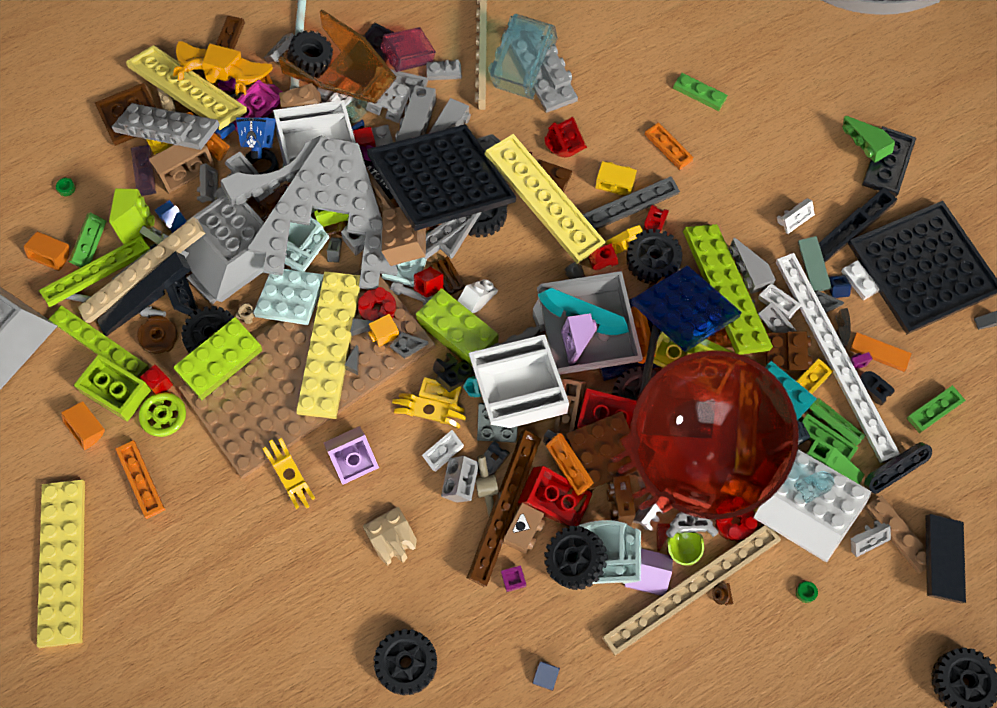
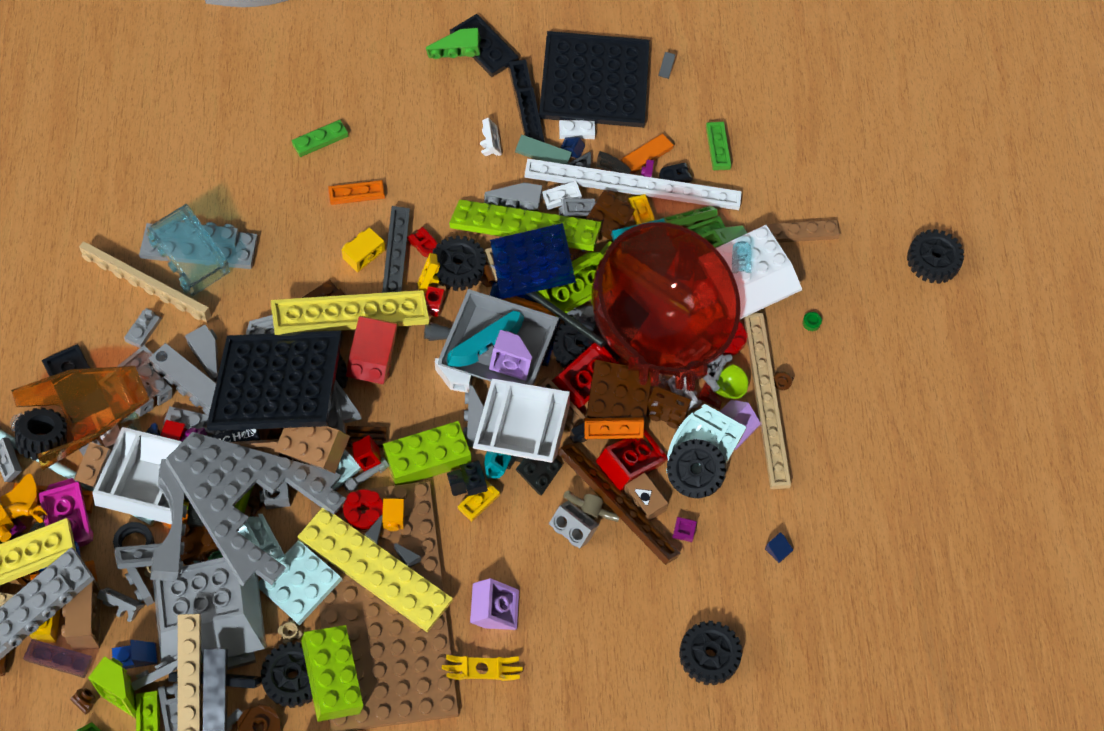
camera: 65 degrees left, 5 degrees down
blue torso [236,118,276,159] -> none
dark grey piece [327,237,342,263] -> none
tan plate [363,507,417,565] -> none
clear pink brick [381,27,436,72] -> none
dark grey piece [389,332,429,359] -> none
yellow piece [392,393,466,429] -> none
white plate [422,430,464,472] -> none
white slope [458,279,498,313] -> none
black plate [478,441,510,476] -> none
red slope [544,117,587,158] -> none
light grey plate [851,520,891,557] -> none
black plate [864,442,932,493] -> none
black tile [925,514,966,604] -> none
none -> red slope [346,316,397,385]

